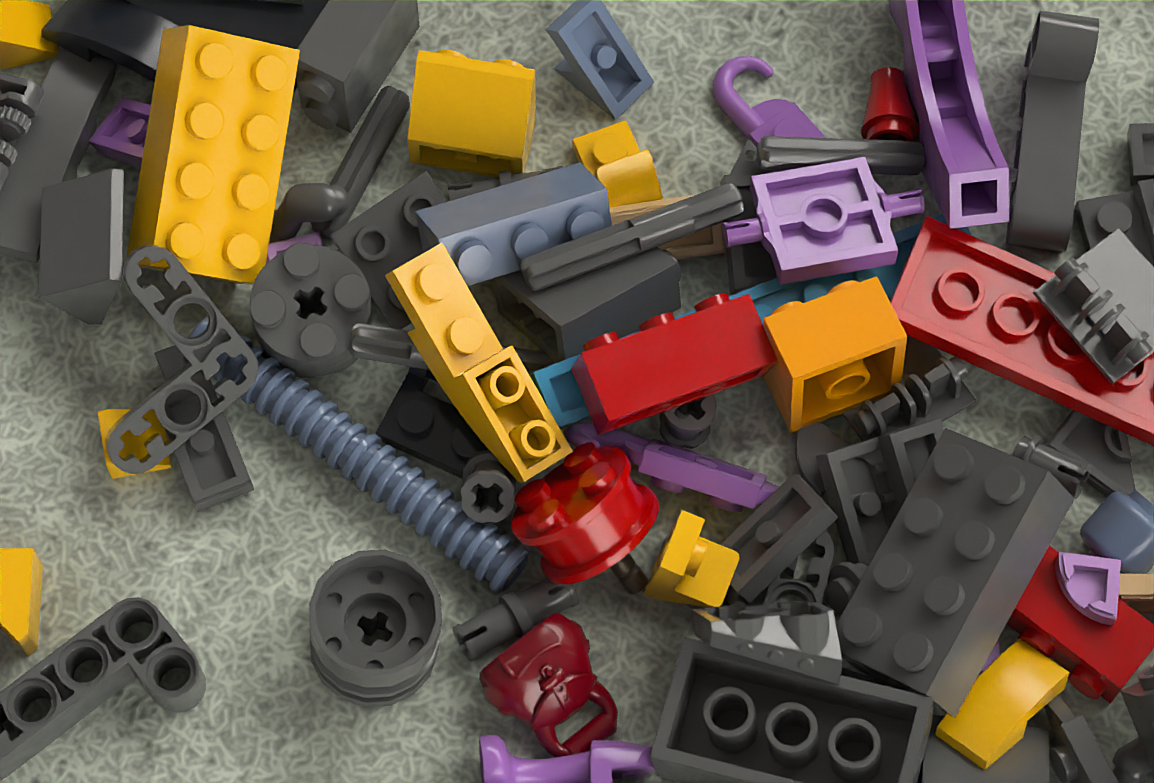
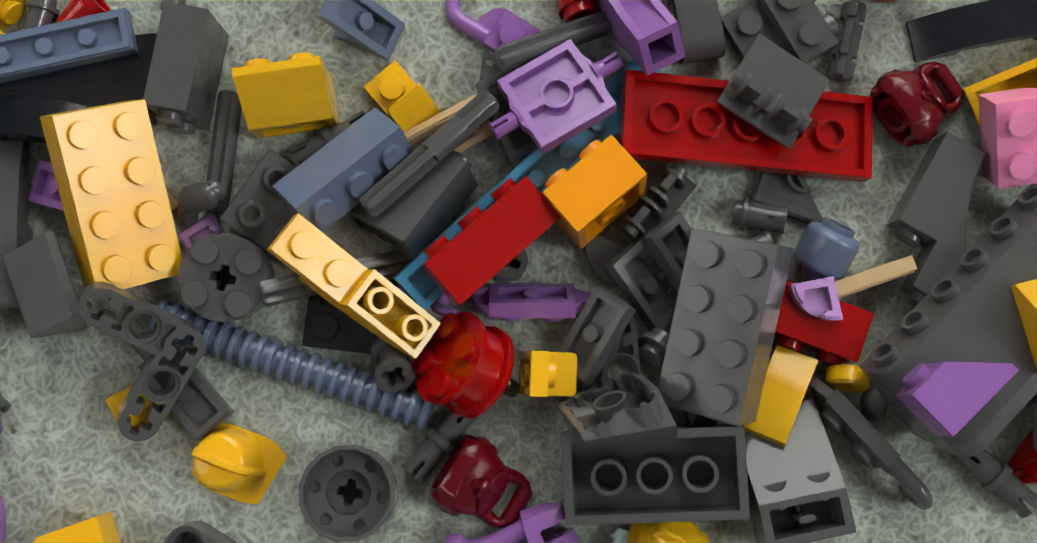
camera: 20 degrees left, 15 degrees up
none -> yellow piece [191,422,287,505]
none -> yellow tile [825,364,870,393]

